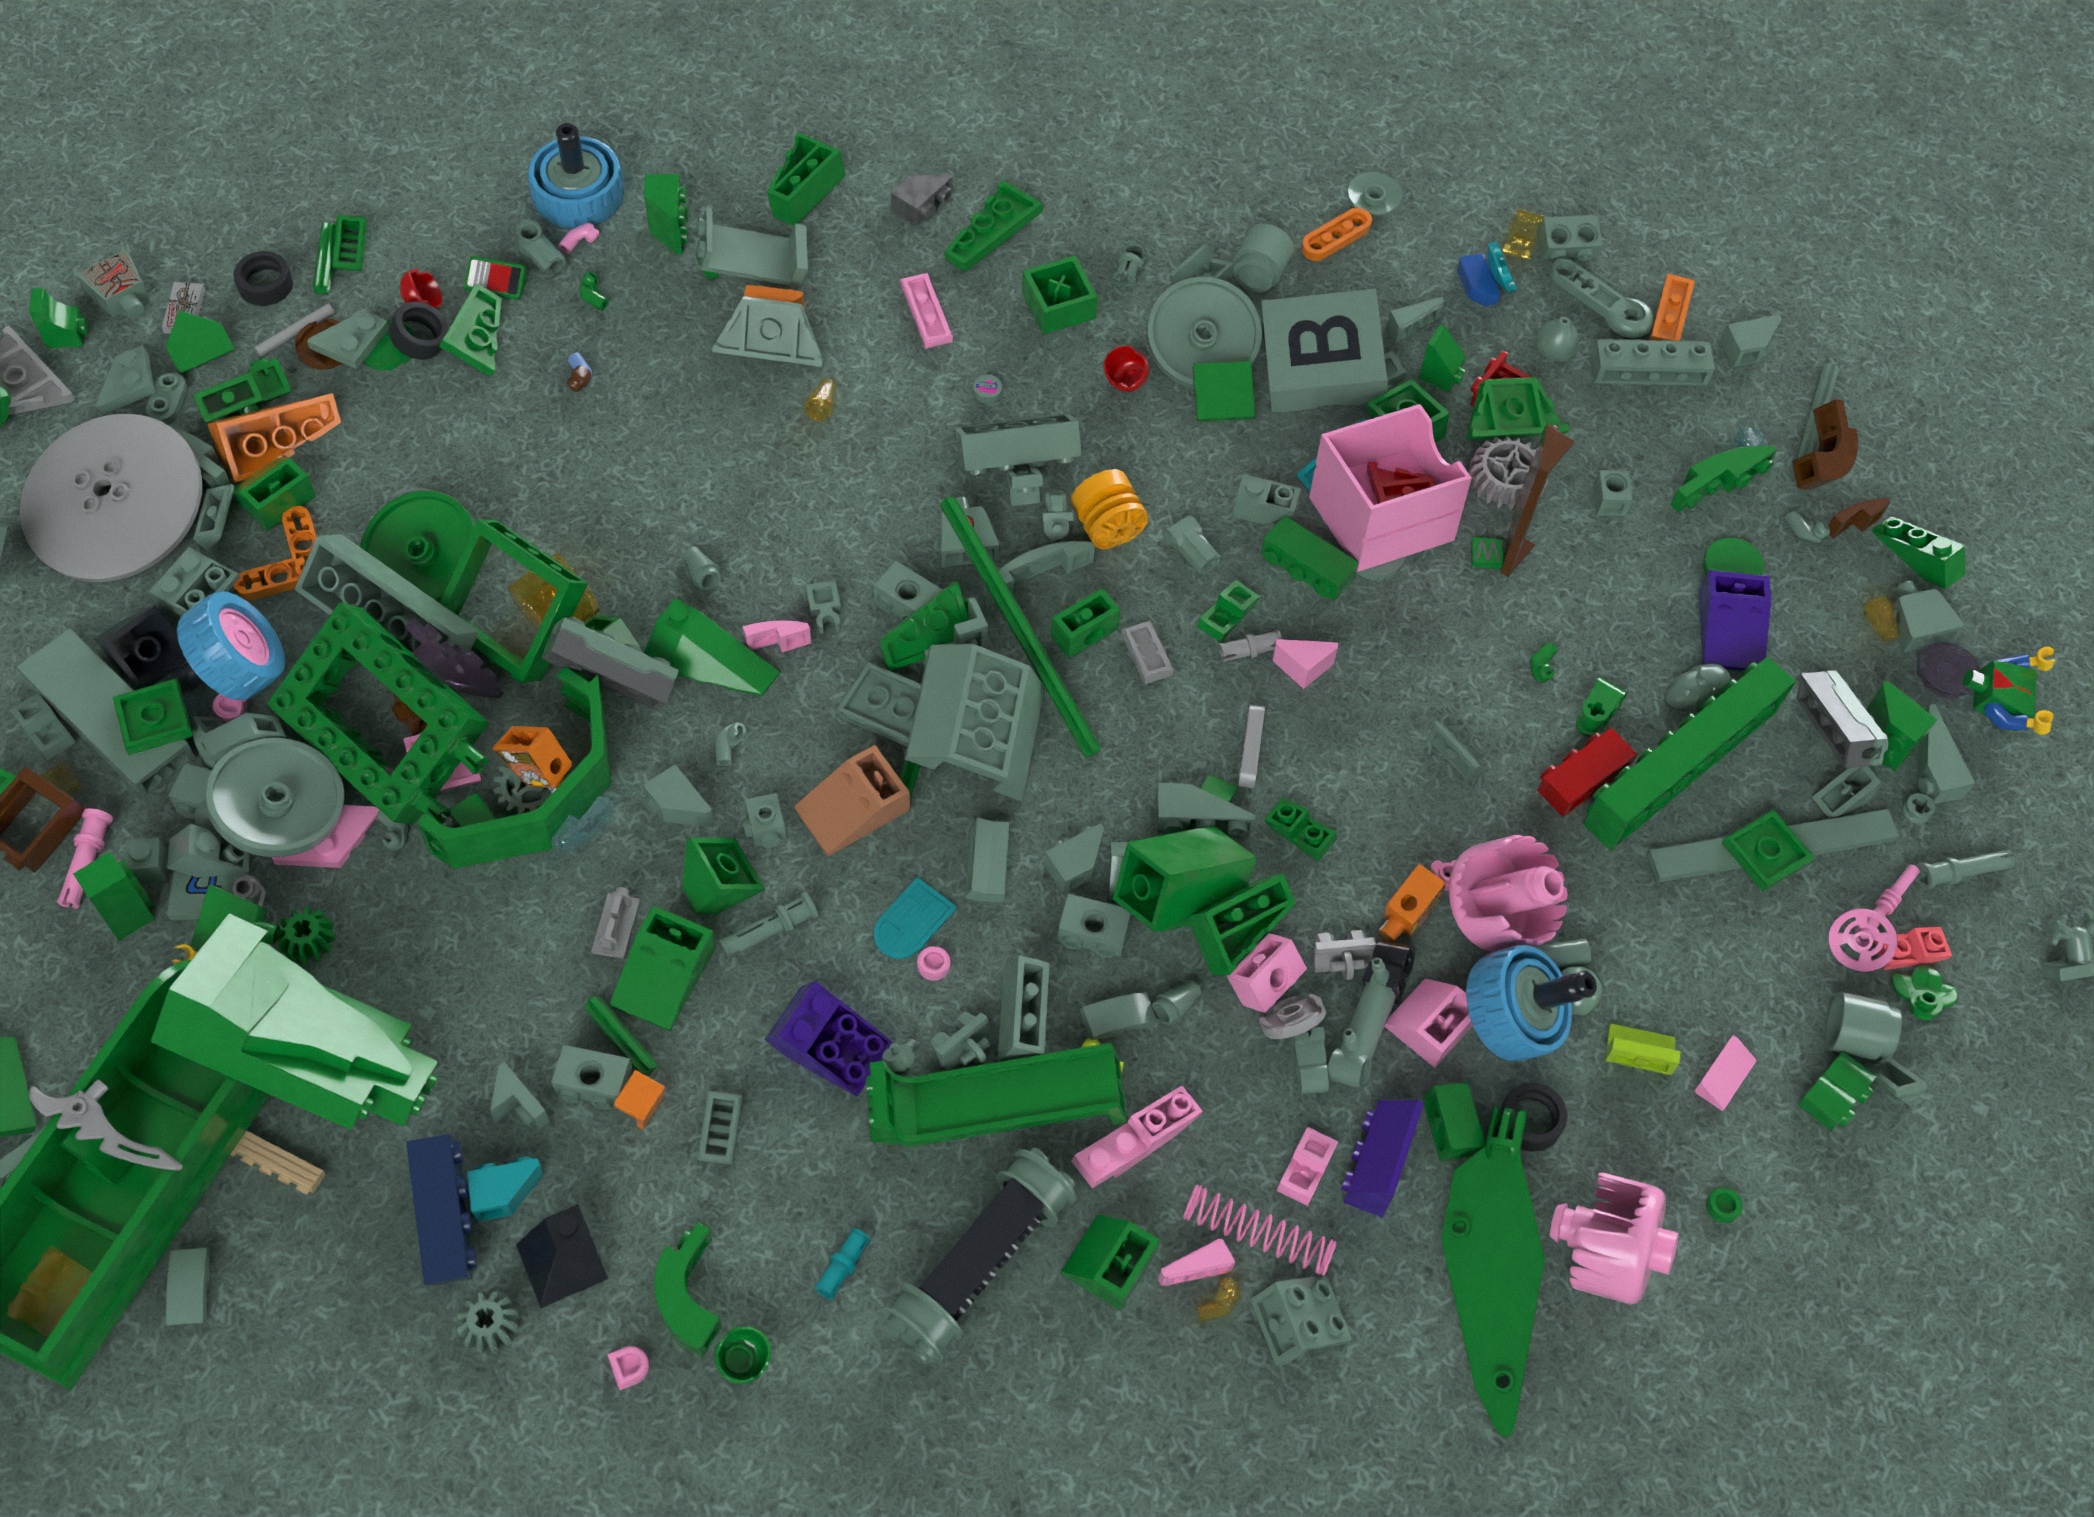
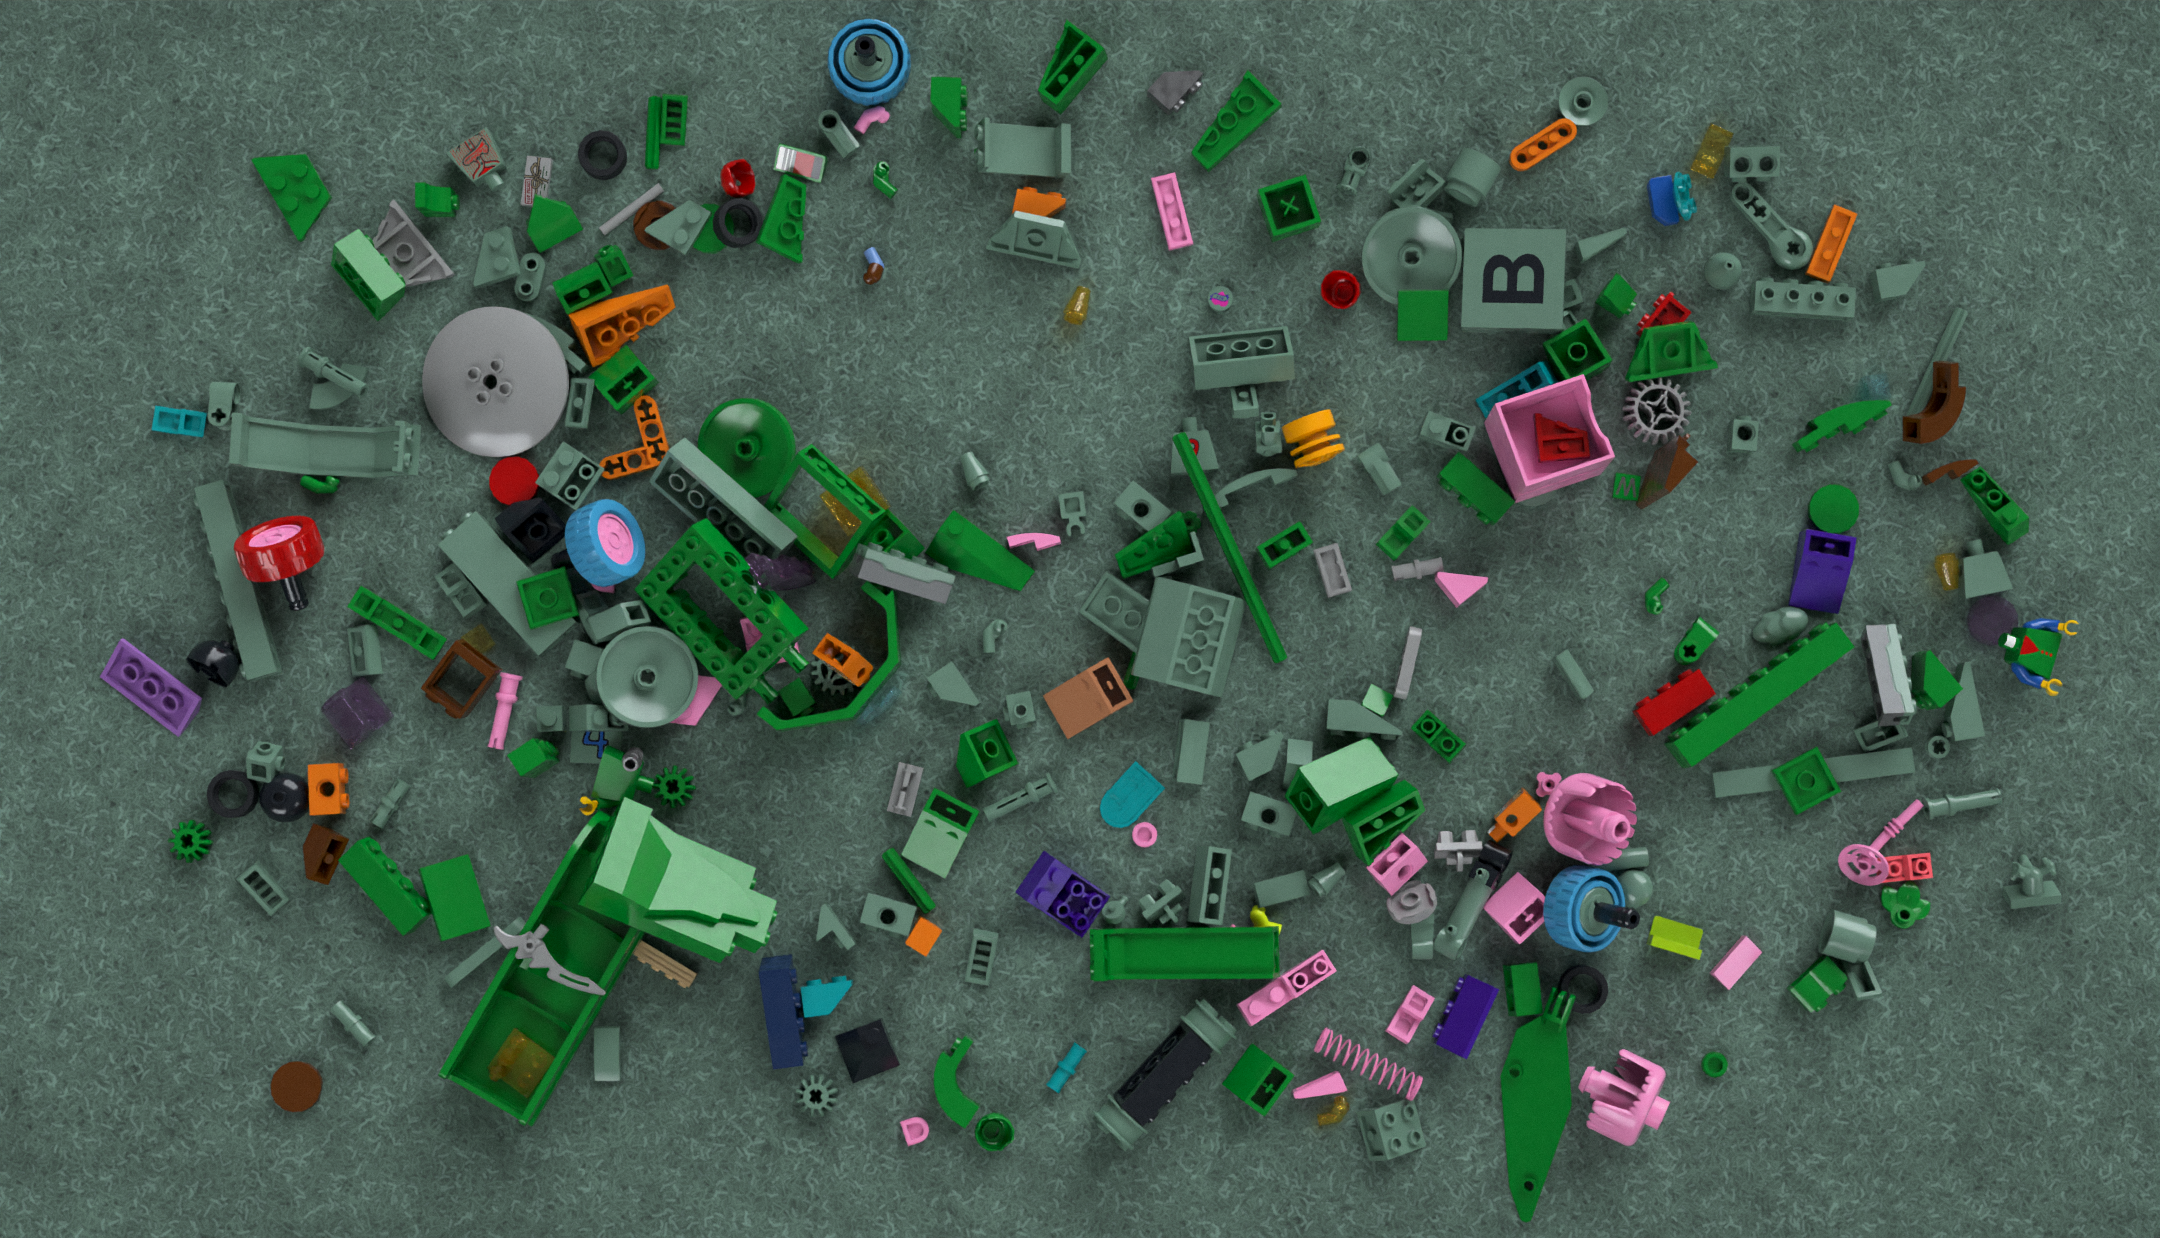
camera: 10 degrees right, 25 degrees up
none -> red tile [489,456,540,506]

